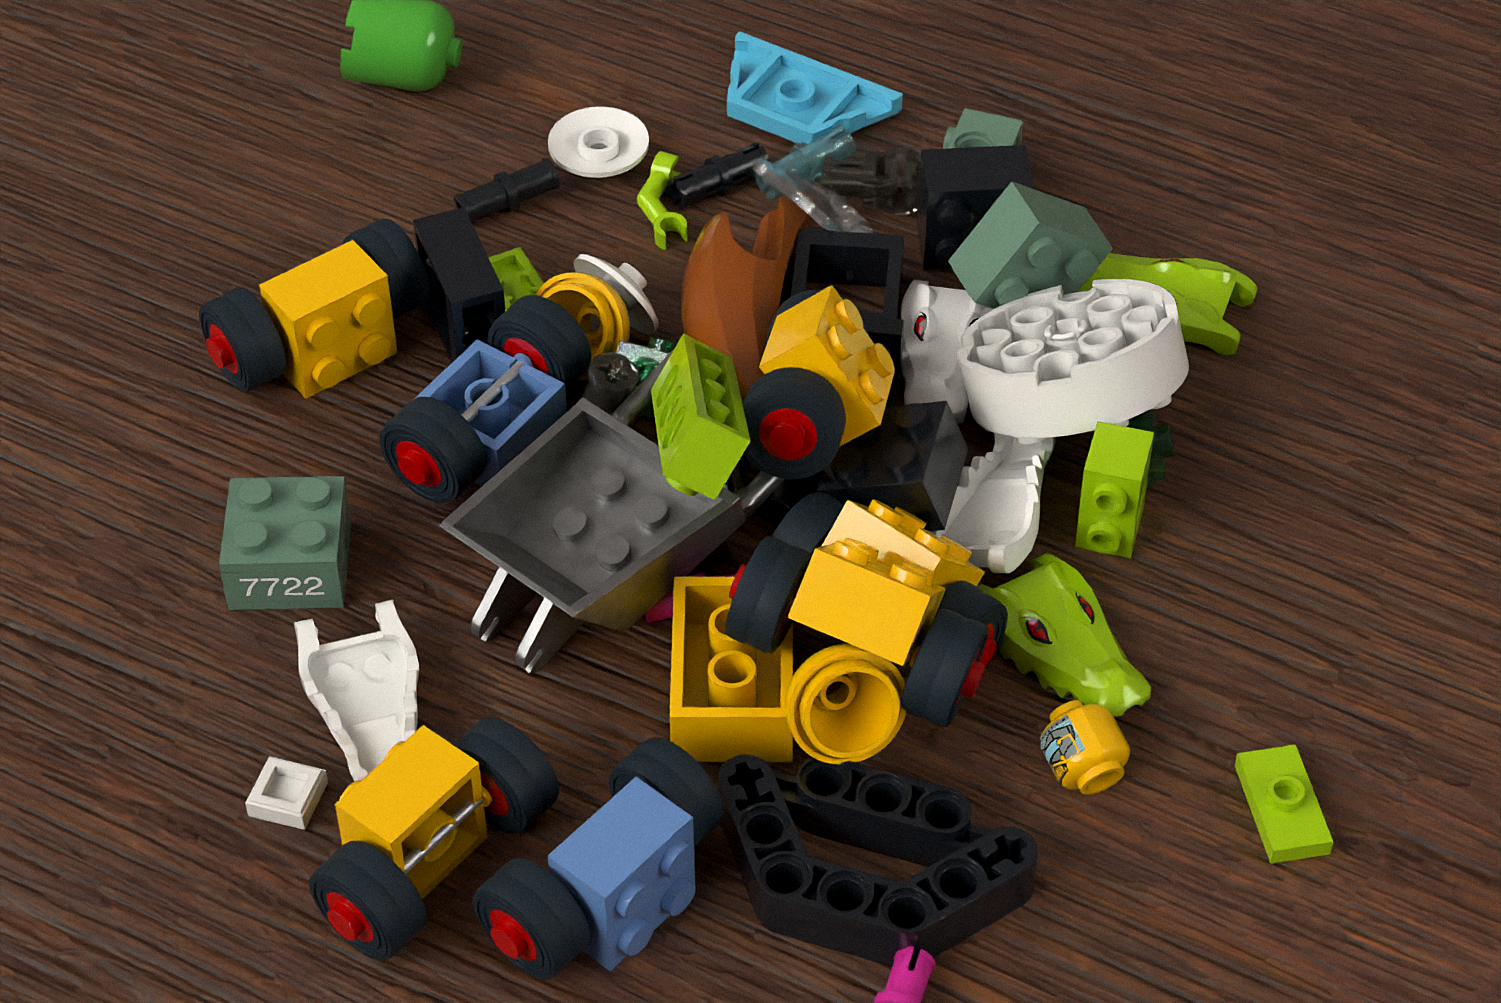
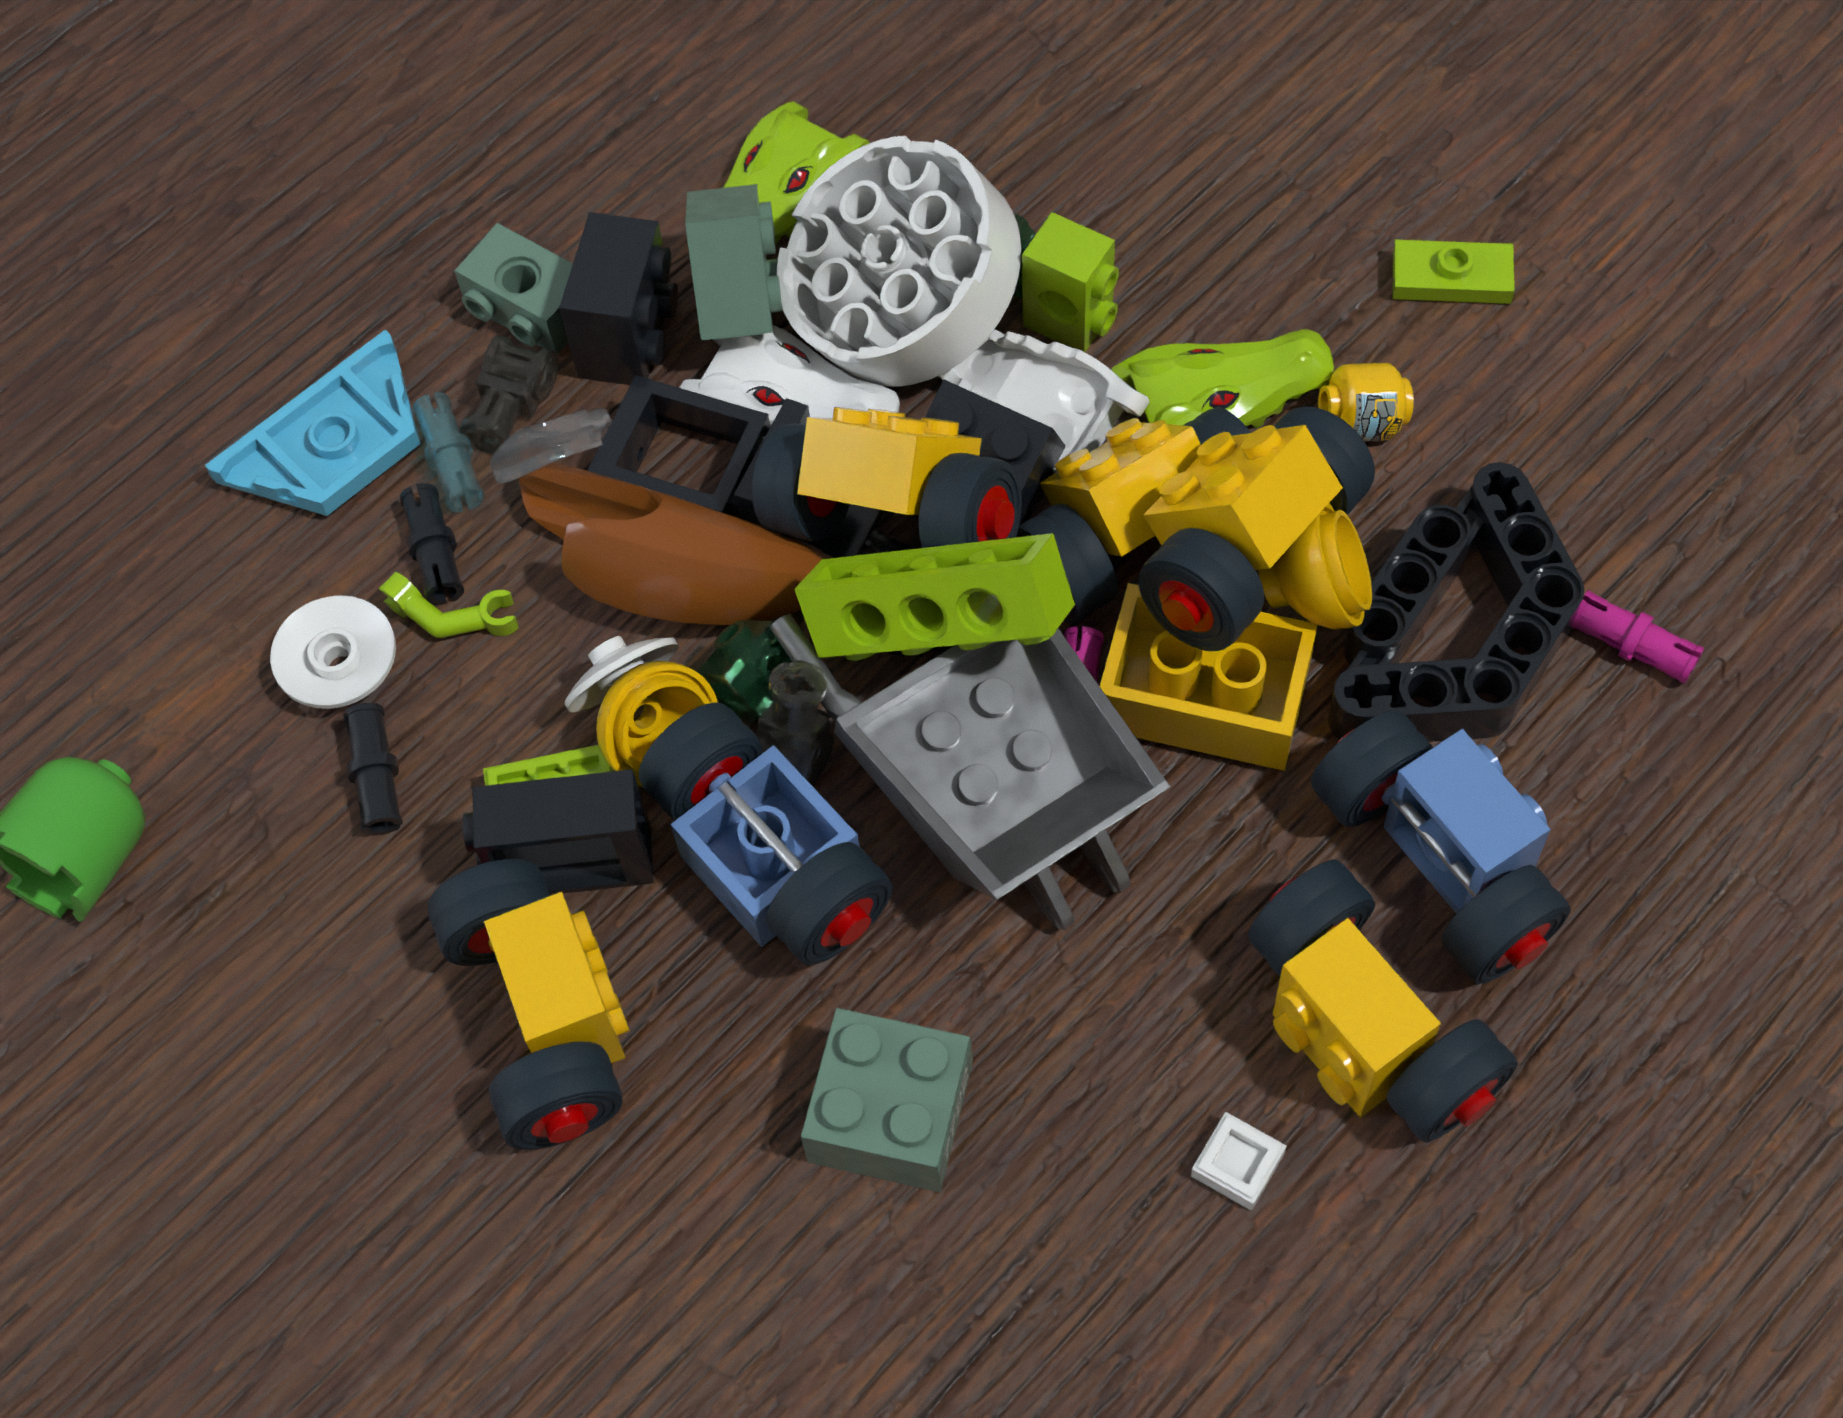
camera: 70 degrees left, 15 degrees up
white animal [294,599,419,781] -> none

